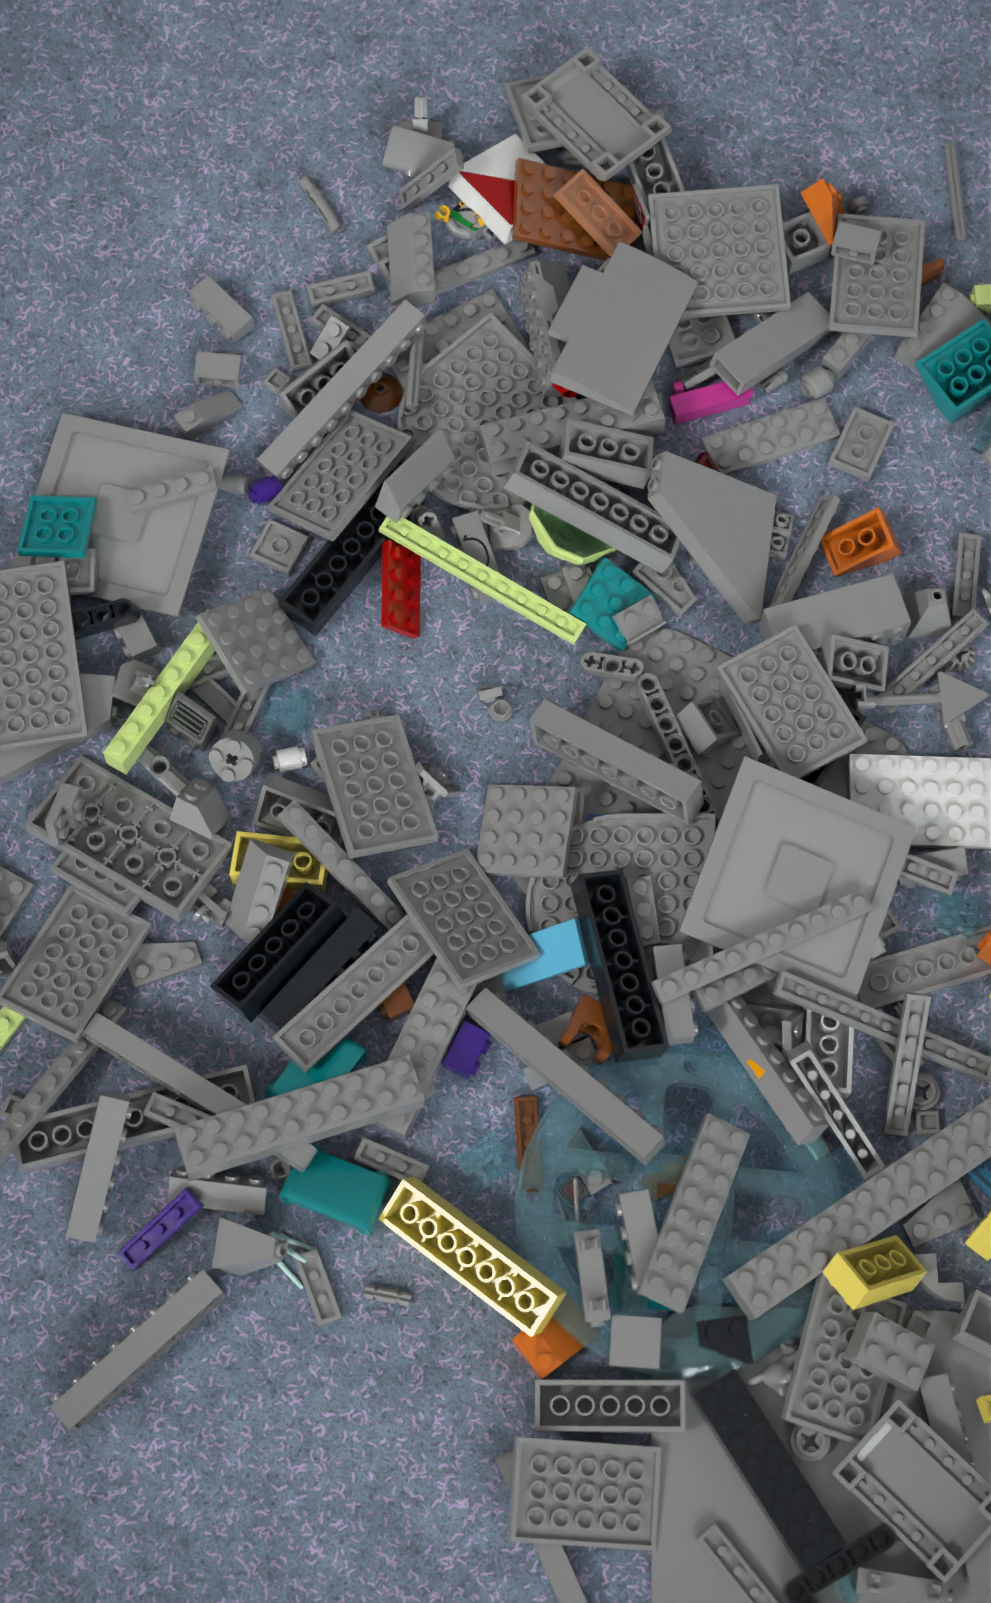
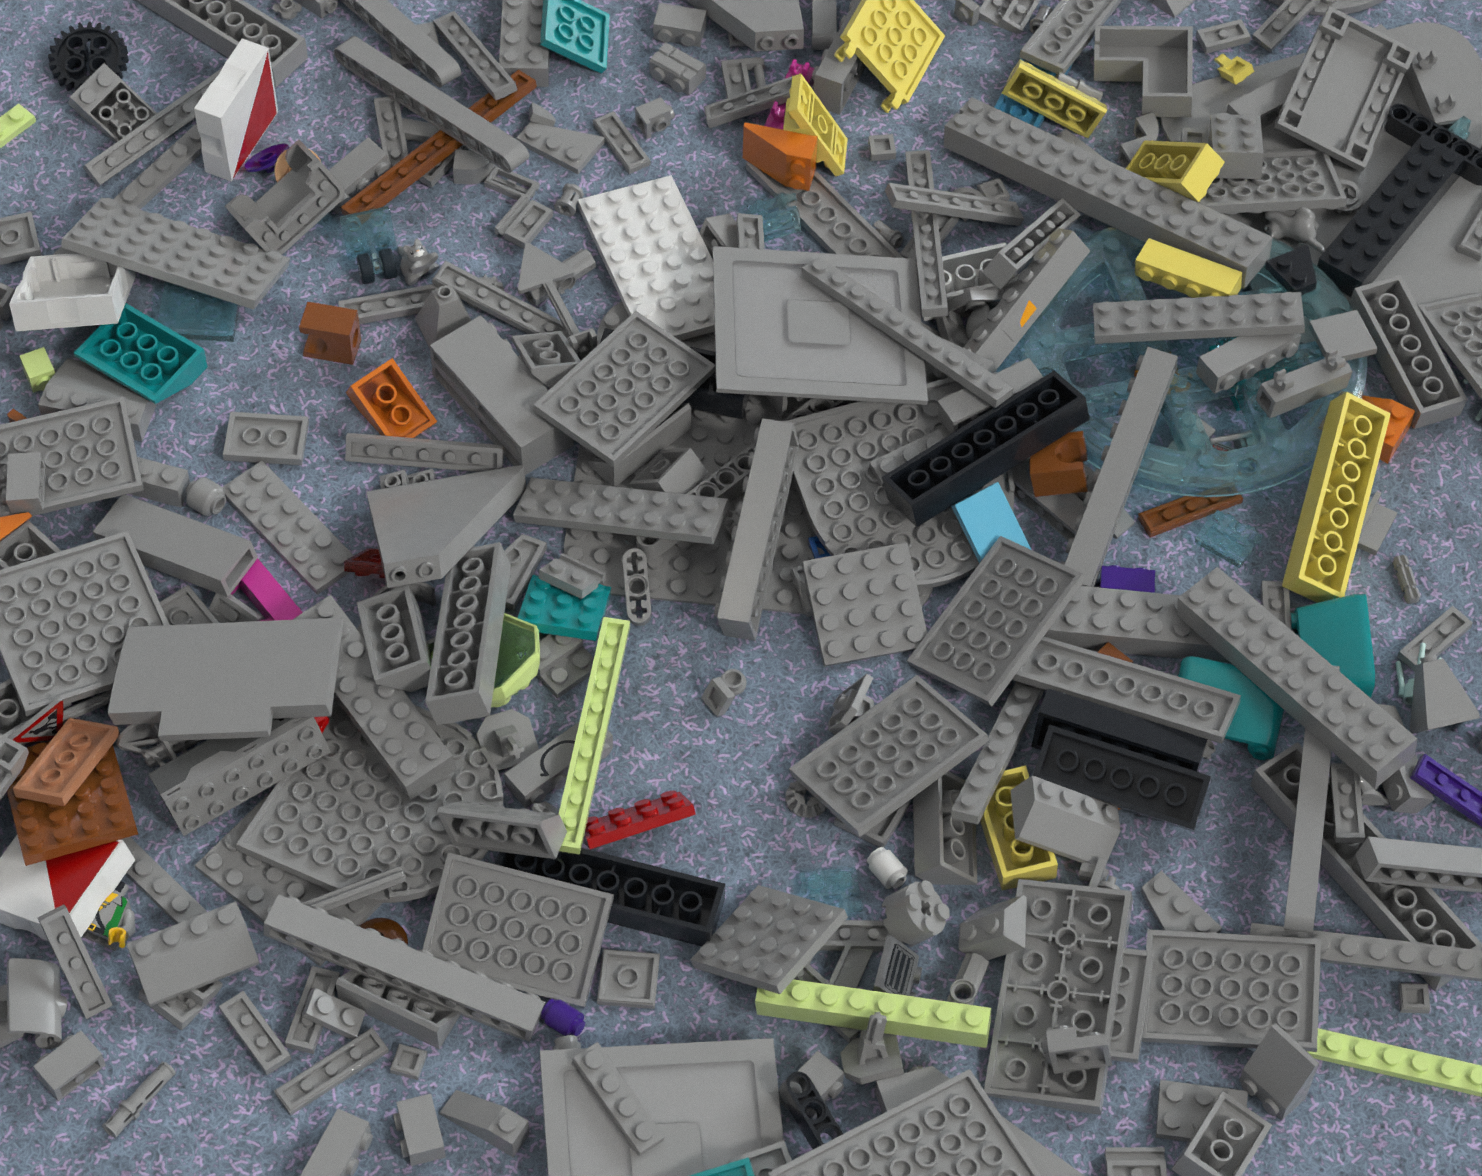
camera: 110 degrees left, 15 degrees down
none -> light grey brick [33,1030,106,1102]
none -> dark orange piece [299,301,361,365]
none -> light grey plate [513,478,730,544]
none -> light yellow brick [1135,238,1242,298]
none -> light grey panel [1357,491,1398,556]

